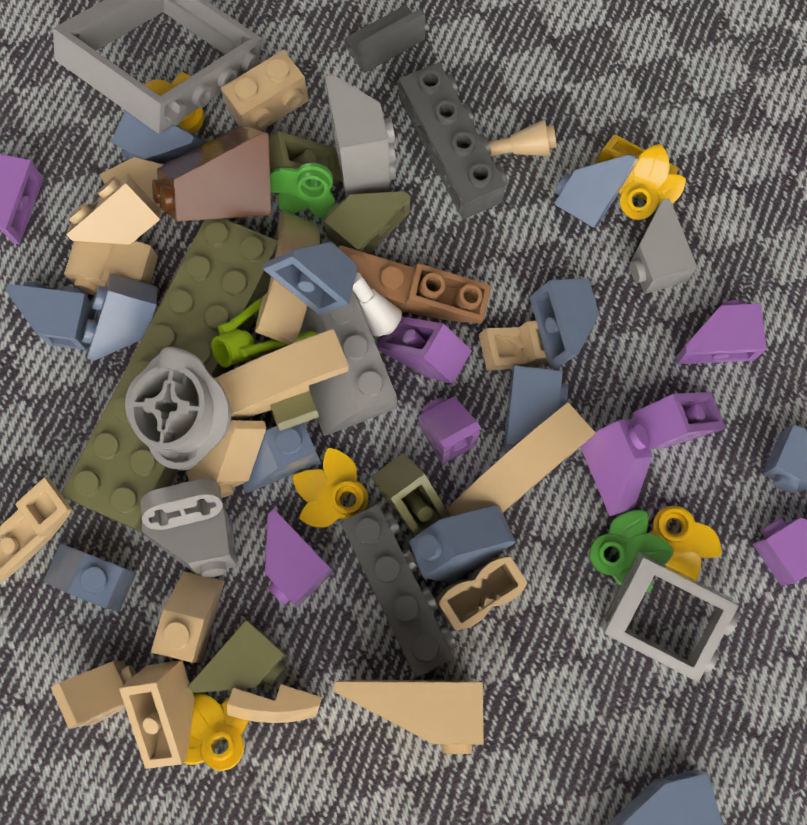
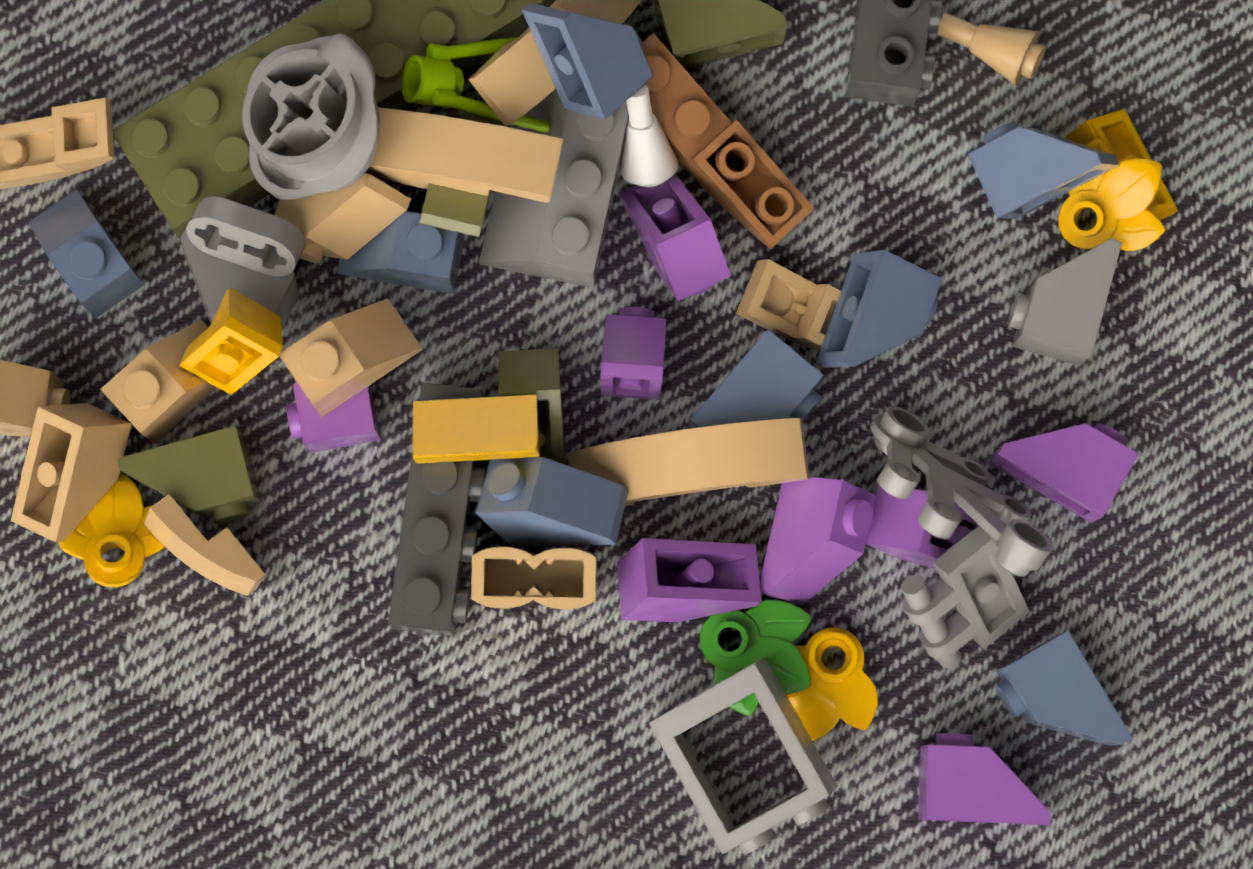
camera: 30 degrees right, 5 degrees up
yellow plate [293,448,369,528] -> none
tan slope [334,680,484,754] -> none
none -> yellow slope [179,288,283,395]
none -> tan slope [279,299,423,417]
none -> yellow slope [413,395,540,464]
none -> medium lavender slope [617,538,762,622]
none -> light grey plant [870,406,1053,576]
none -> light grey plate [901,525,1030,668]

